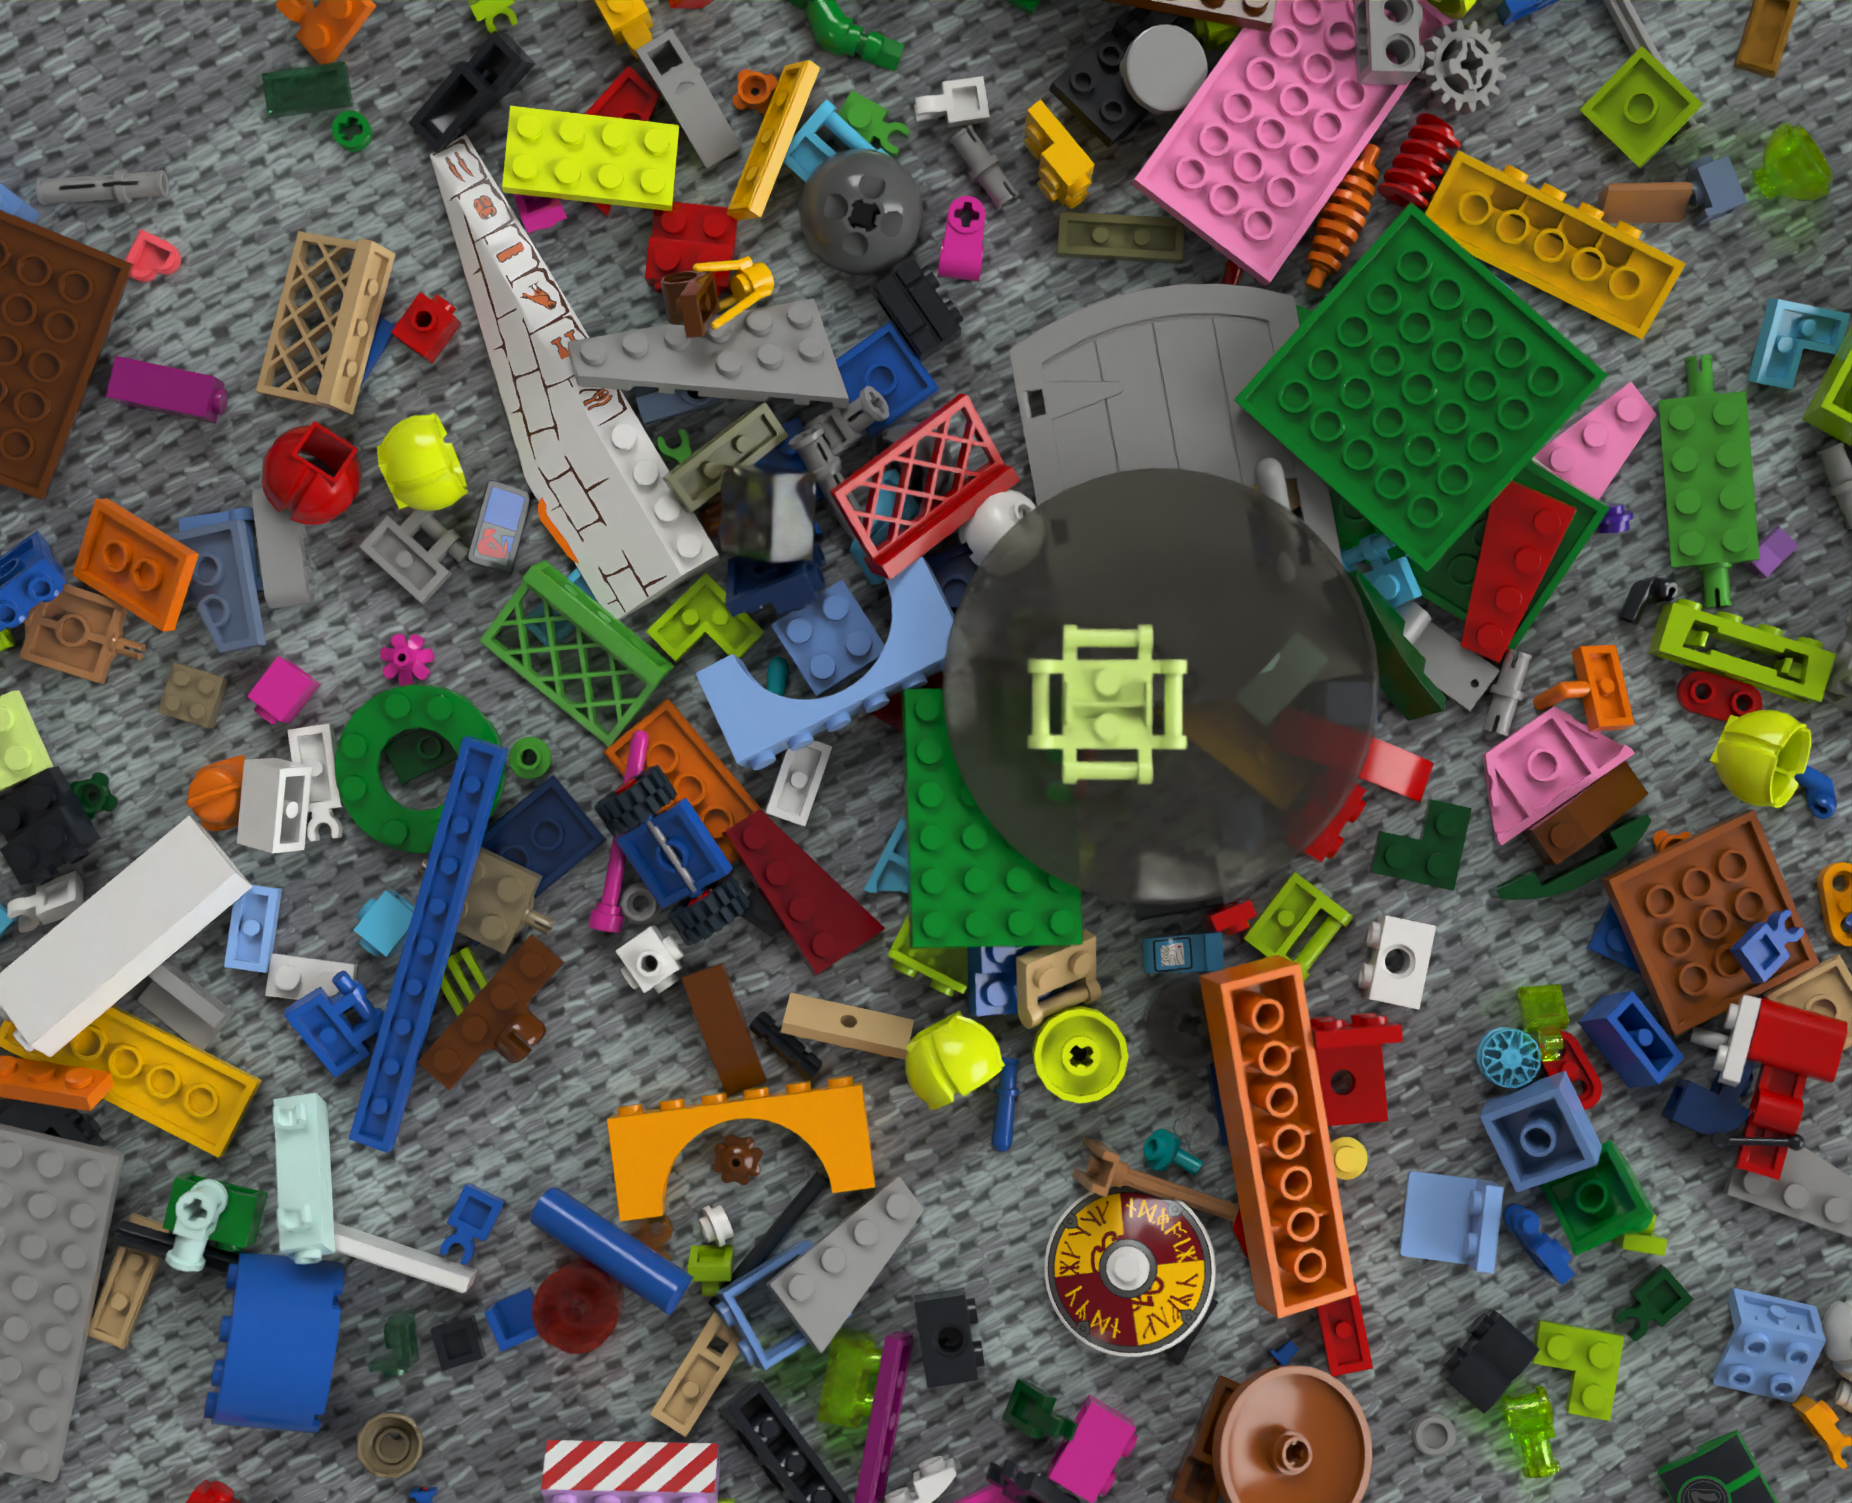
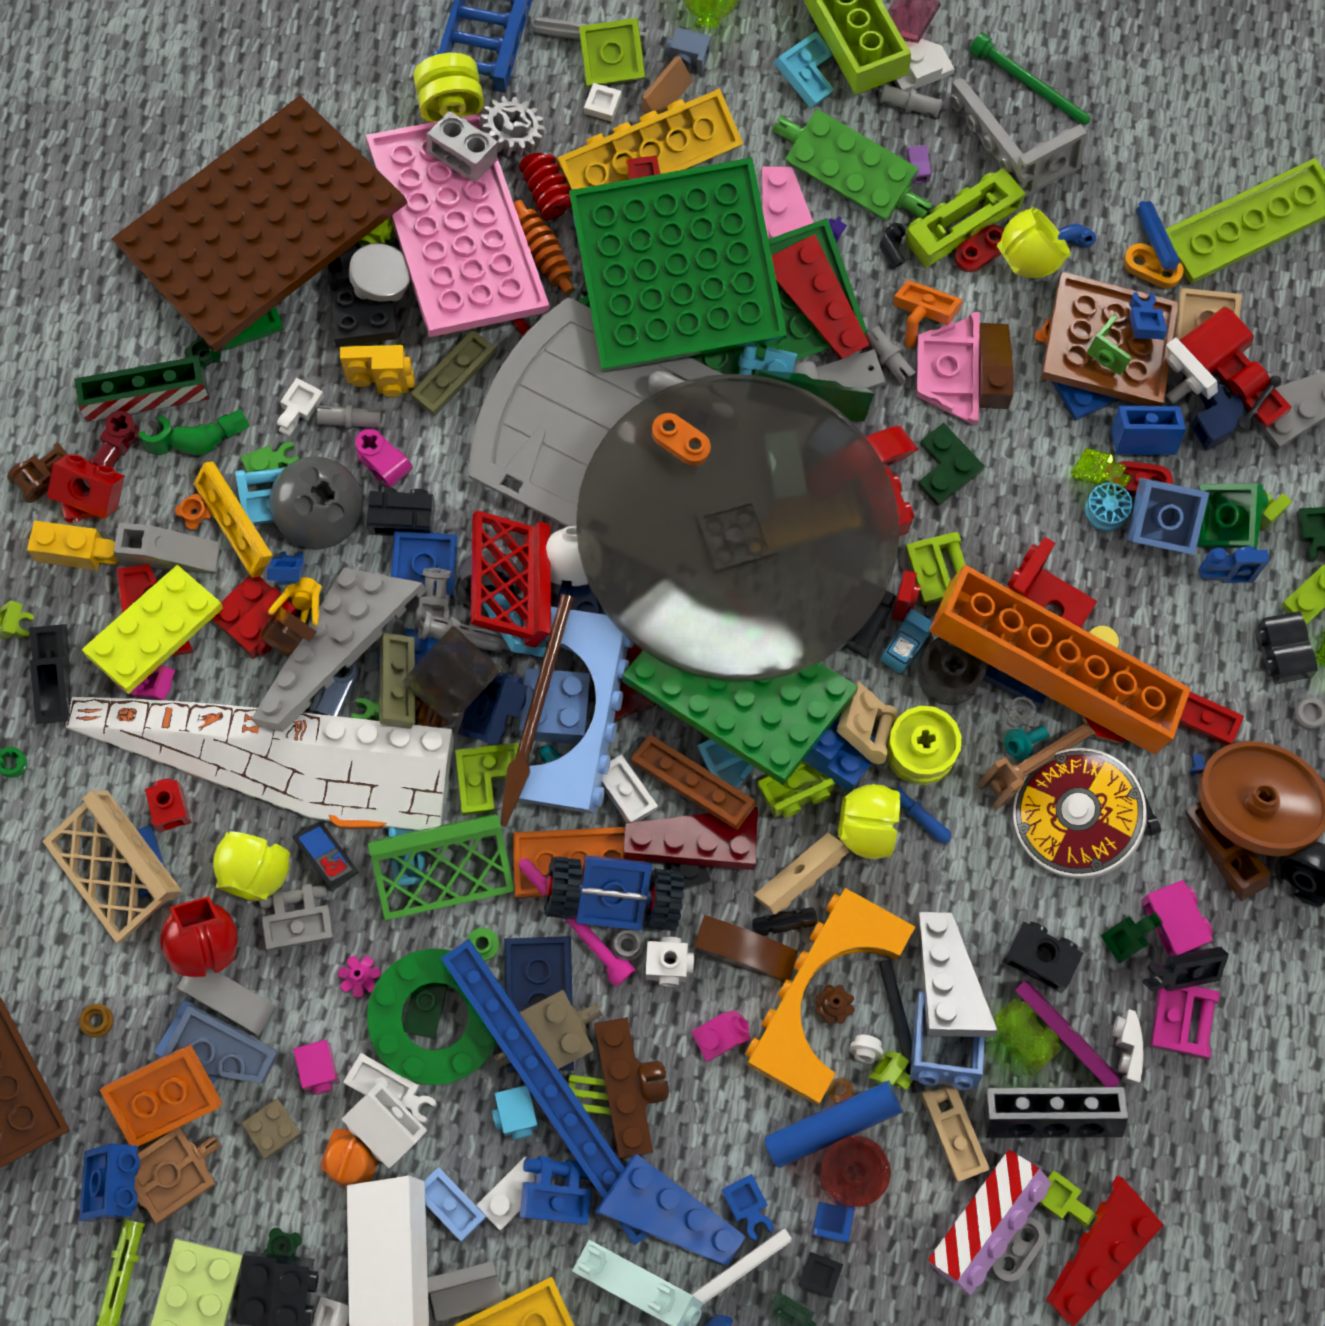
camera: 55 degrees left, 15 degrees down
magenta brick [106,356,228,424] -> none
yellowish green brick [1027,625,1187,784] -> none
white brick [1358,914,1436,1009] -> none
light blue bracket [1399,1170,1504,1274] -> none
dark green slope [1488,814,1652,900] -> none
none -> pearl gold plate [79,1004,114,1038]
none -> blue plate [267,551,305,585]
none -> reddish brown piece [500,595,574,827]
none -> white plate [584,83,622,122]
none -> blue wing [595,1154,746,1266]
none -> red tile [626,155,660,179]
none -> dark orange plate [631,734,756,830]
none -> orange plate [652,413,711,466]
none -> dark pink bracket [691,1010,751,1062]
none -> bright green bracket [1086,315,1132,376]

